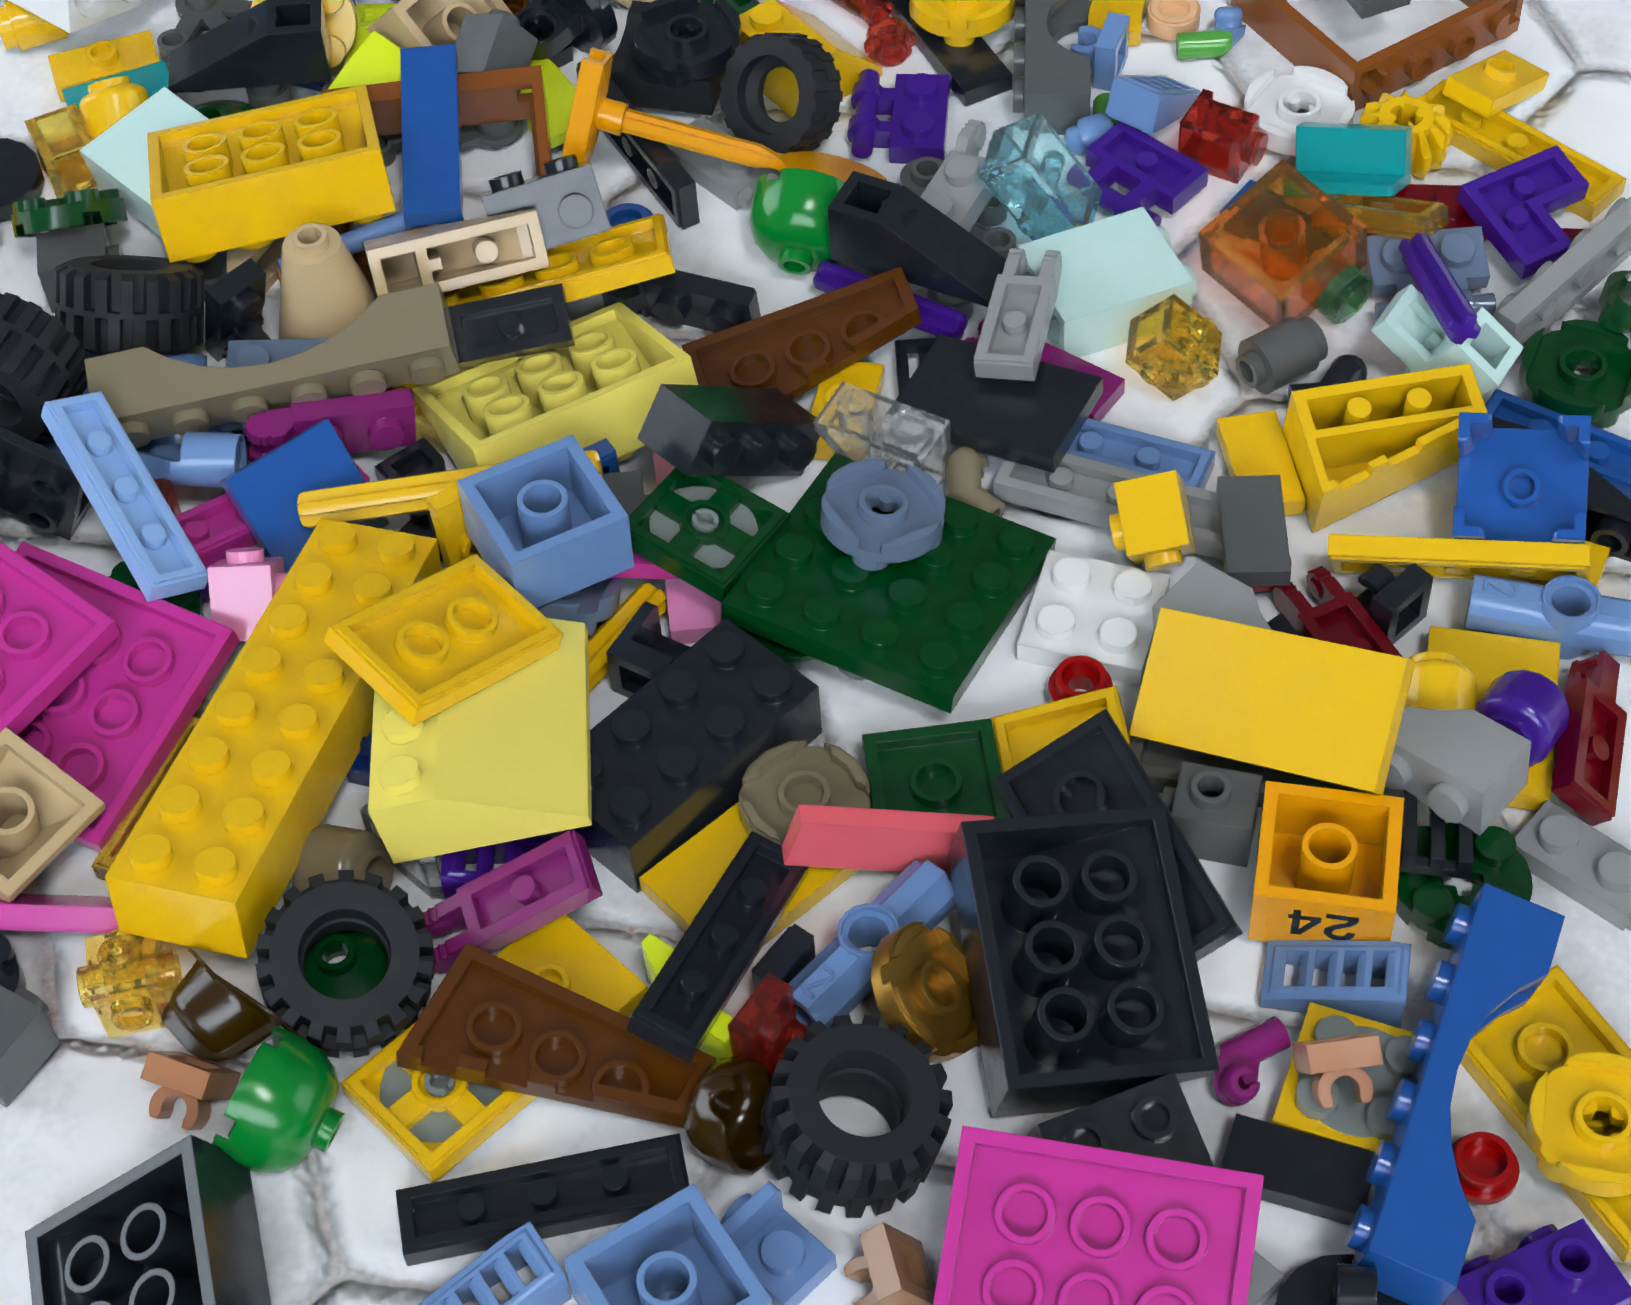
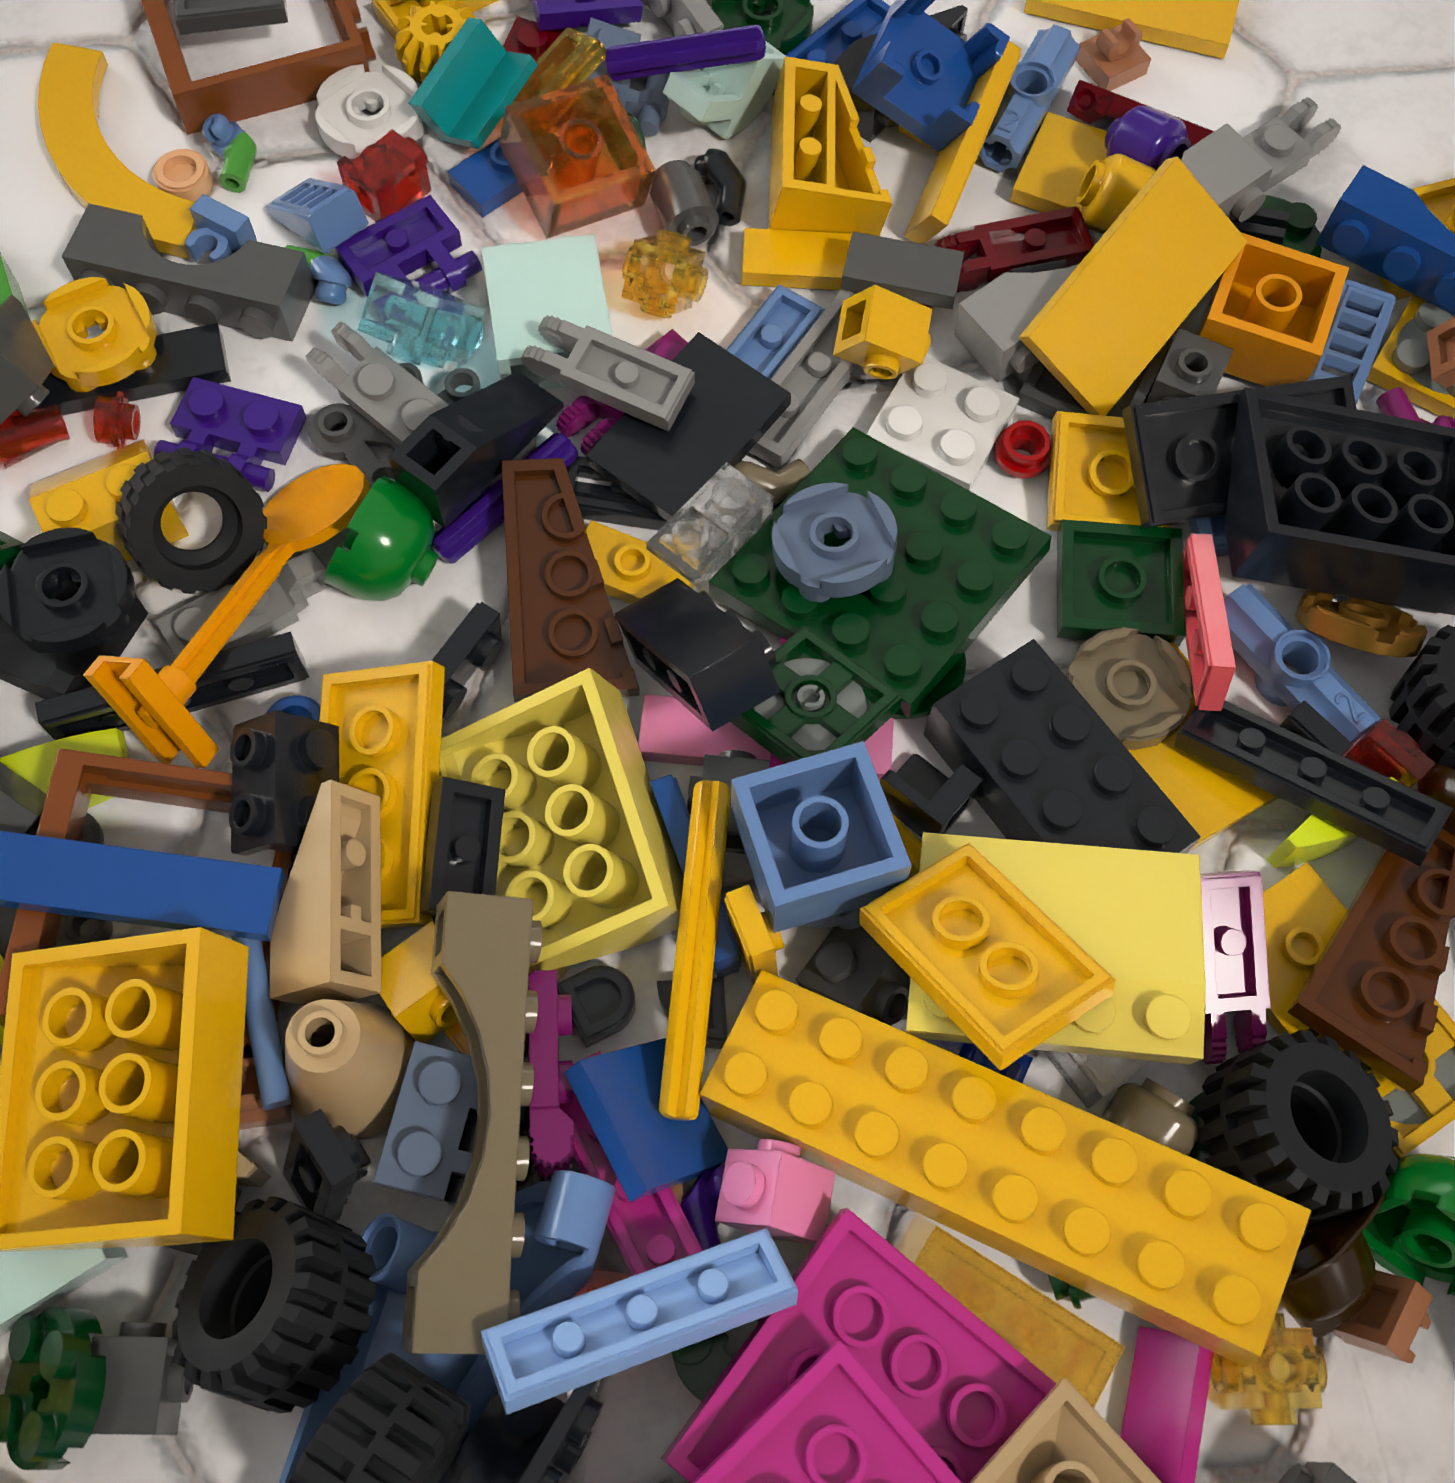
camera: 85 degrees left, 15 degrees up
black tile [1356,563,1434,644] -> none

